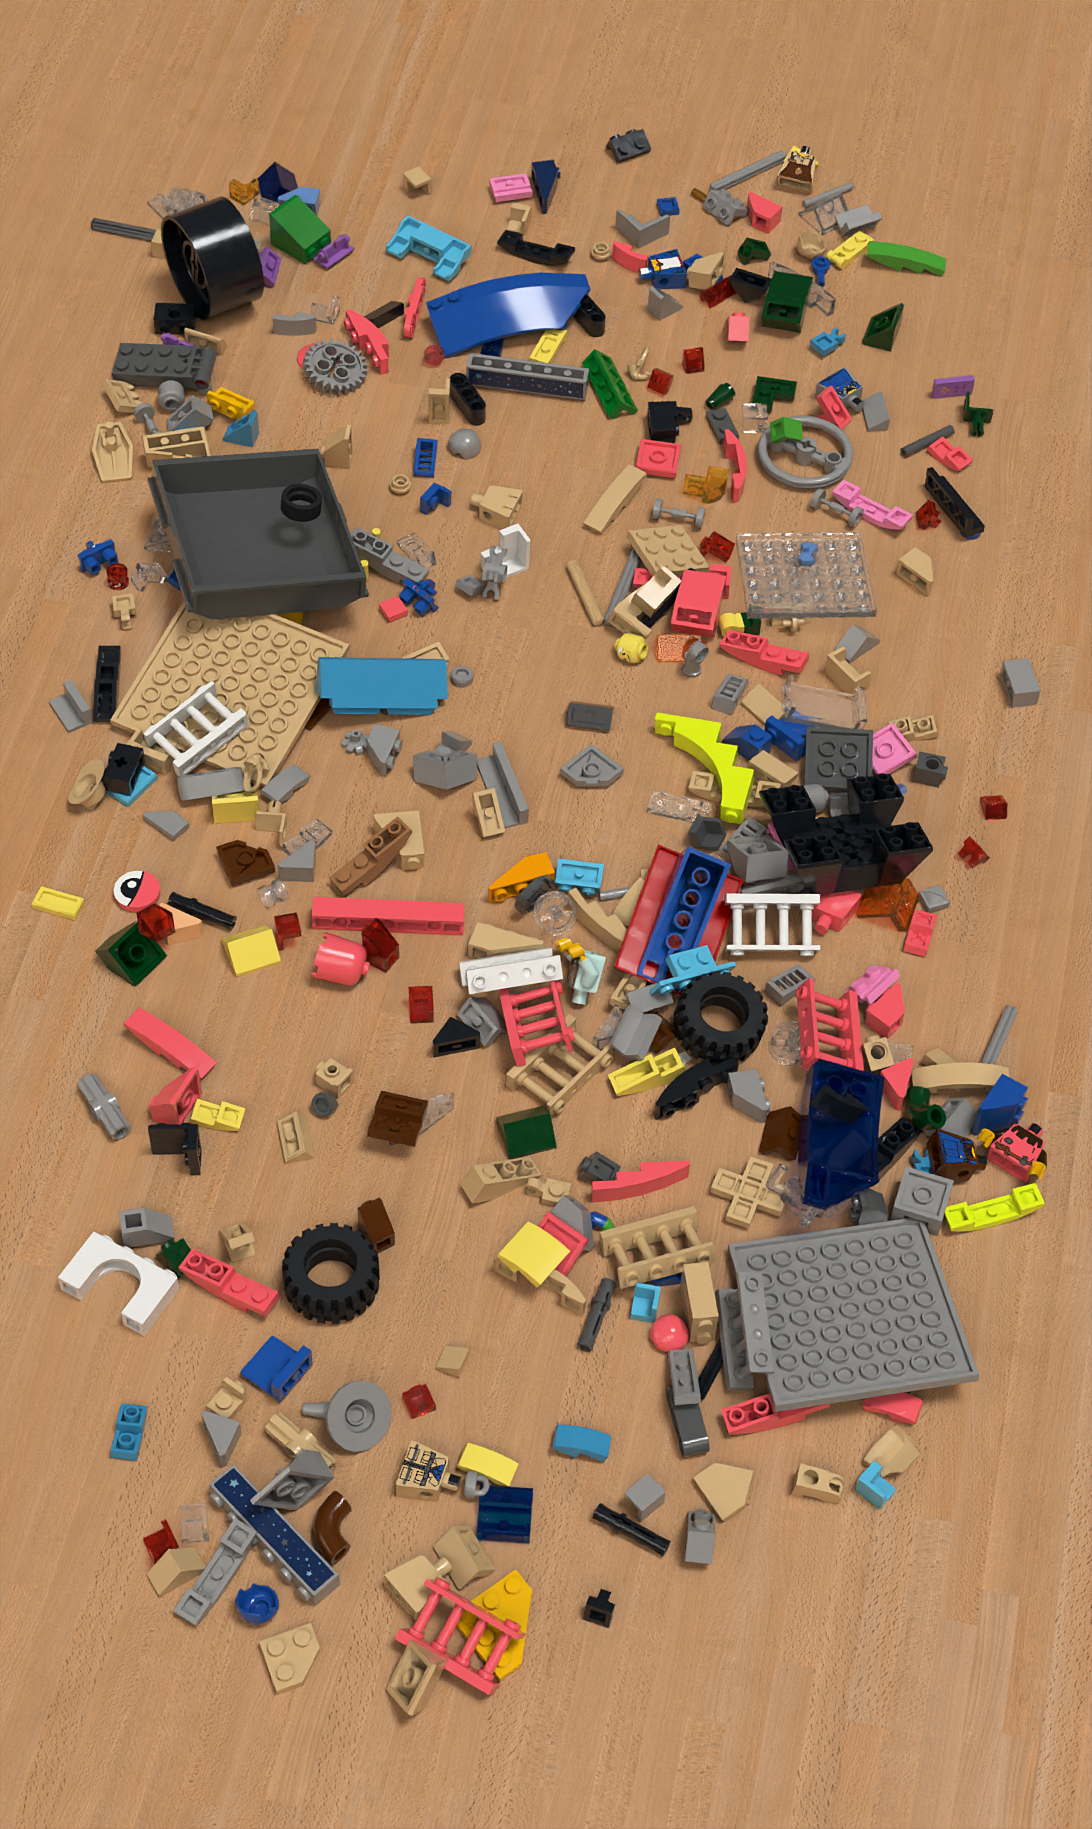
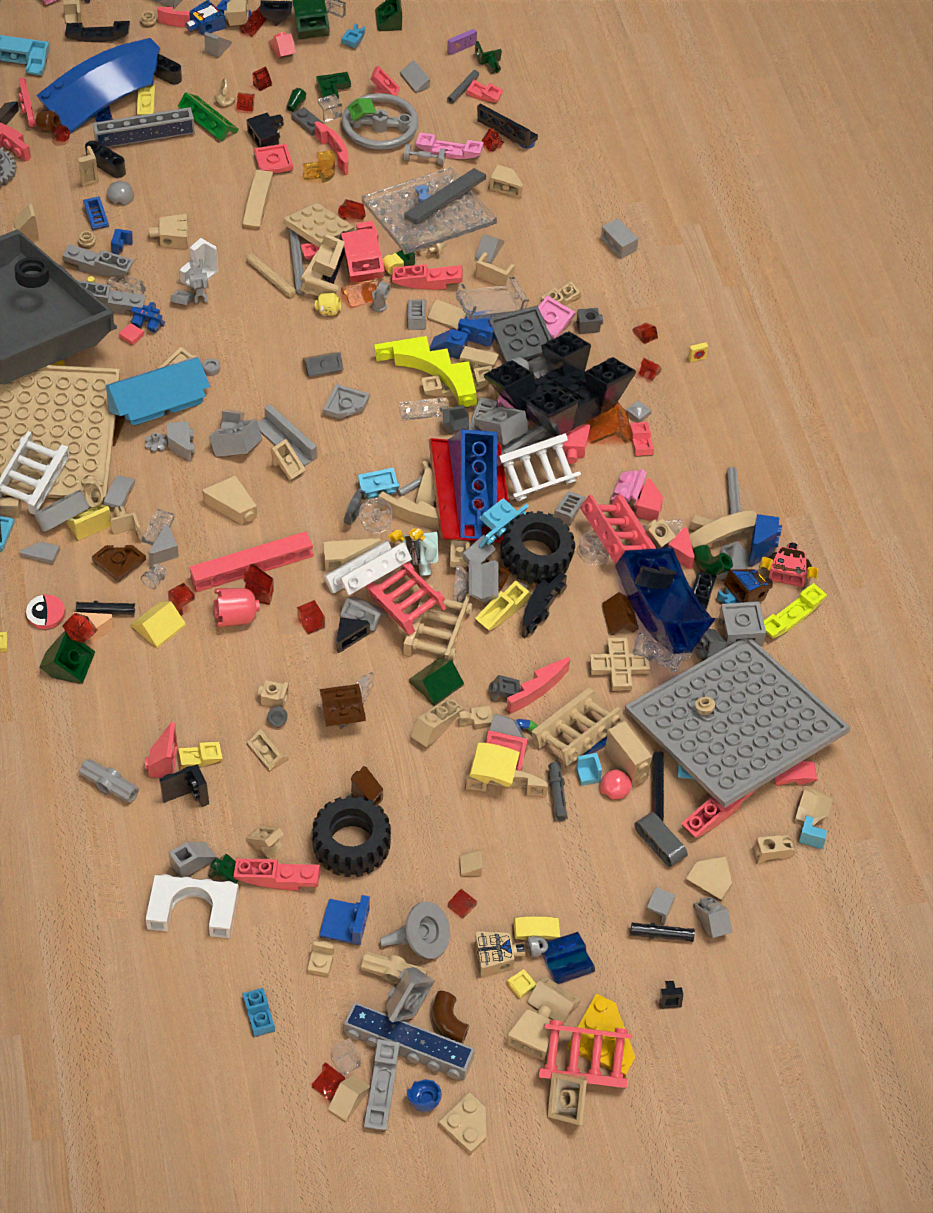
camera: 25 degrees left, 0 degrees up
coral slope [123,1007,217,1081] -> none
light grey slope [201,1410,241,1468] -> none
medium nougat slope [329,816,412,896] -> none
light orange slope [488,852,555,903] -> none
dark azure slope [552,1424,611,1462] -> none
light grey wheel [652,498,706,528] -> none
light grey tile [668,1348,701,1405] -> none
light grey fence [715,1272,774,1391] -> none
light grey slope [727,1069,770,1123] -> none
torso [815,367,864,412] -> none
none -> reddish brown head [35,110,61,132]
none -> light grey slope [62,244,134,276]
none -> dark grey tile [404,168,486,225]
none -> light yellow tile [507,969,536,999]
none -> light yellow tile [688,343,708,362]
none -> tan plate [695,697,715,715]

